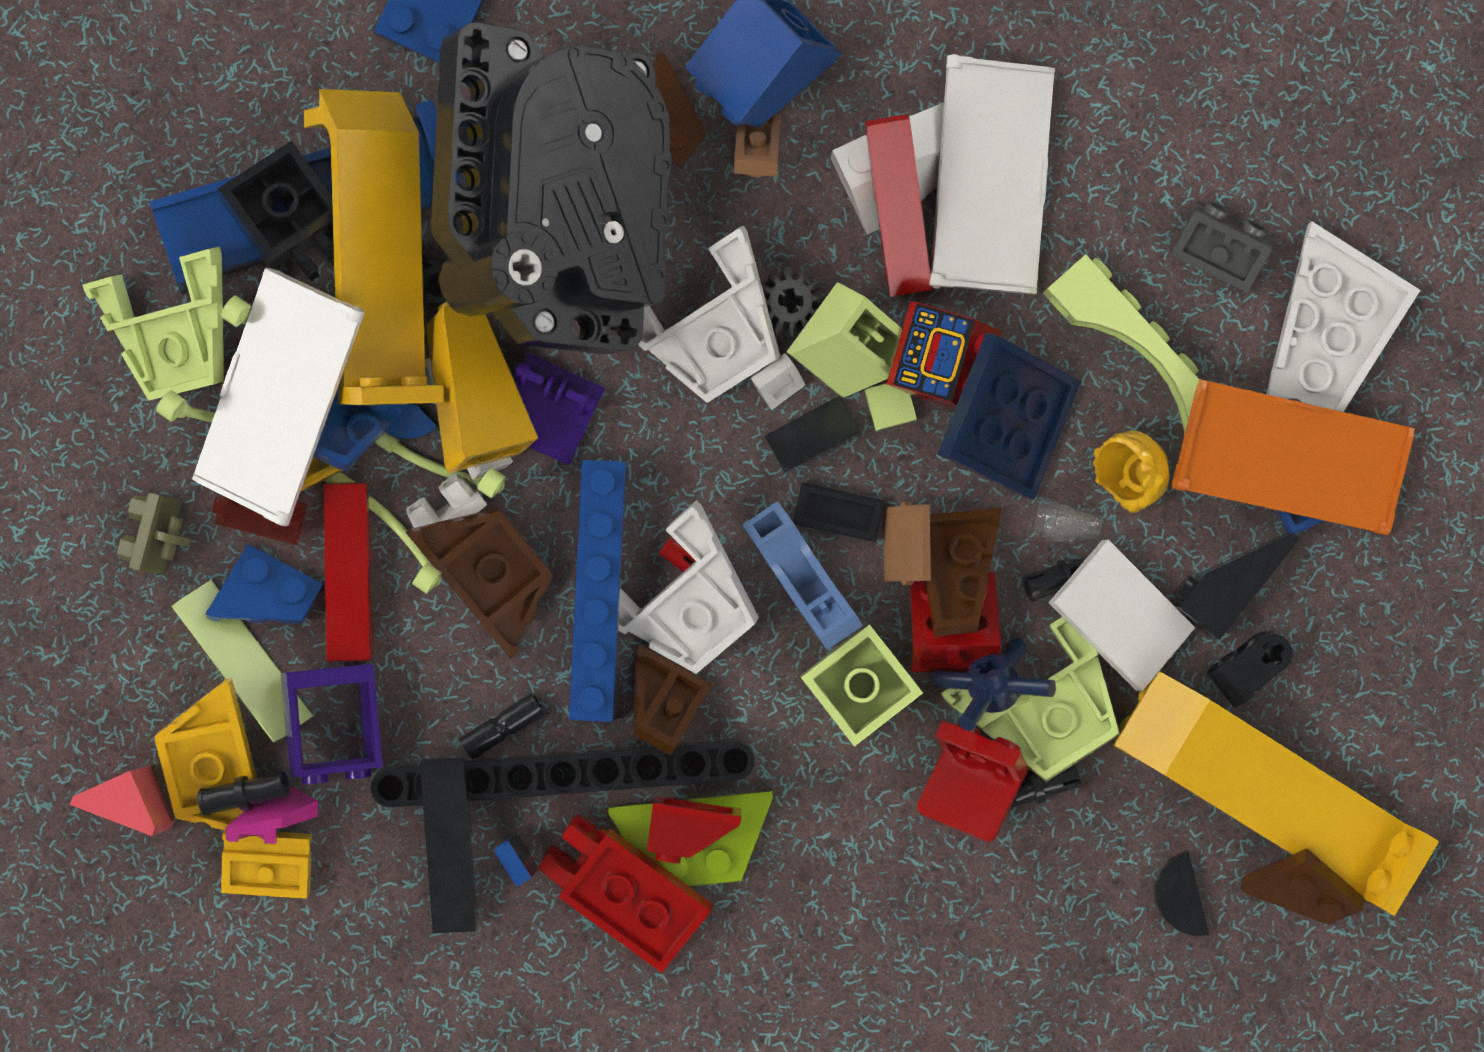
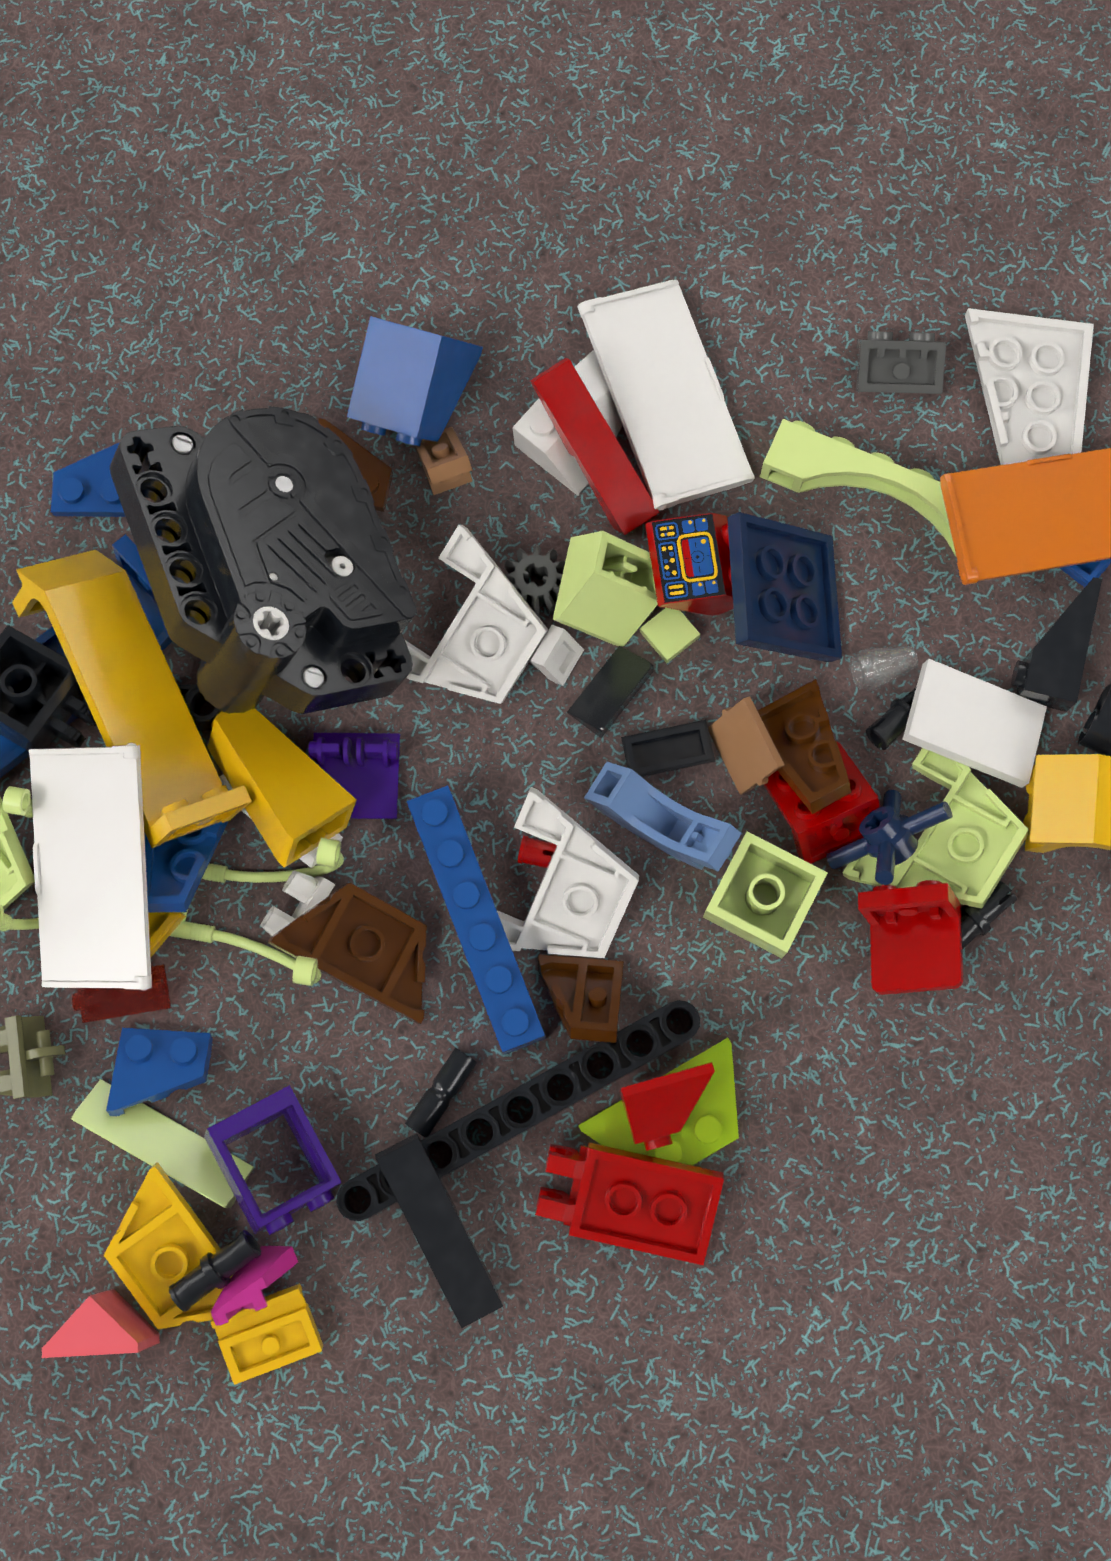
camera: 20 degrees left, 10 degrees down
red slope [323,482,374,661] -> none
blue tile [385,403,438,439] -> none
blue tile [494,832,538,886] -> none
yellow hair [1093,430,1169,513] -> none

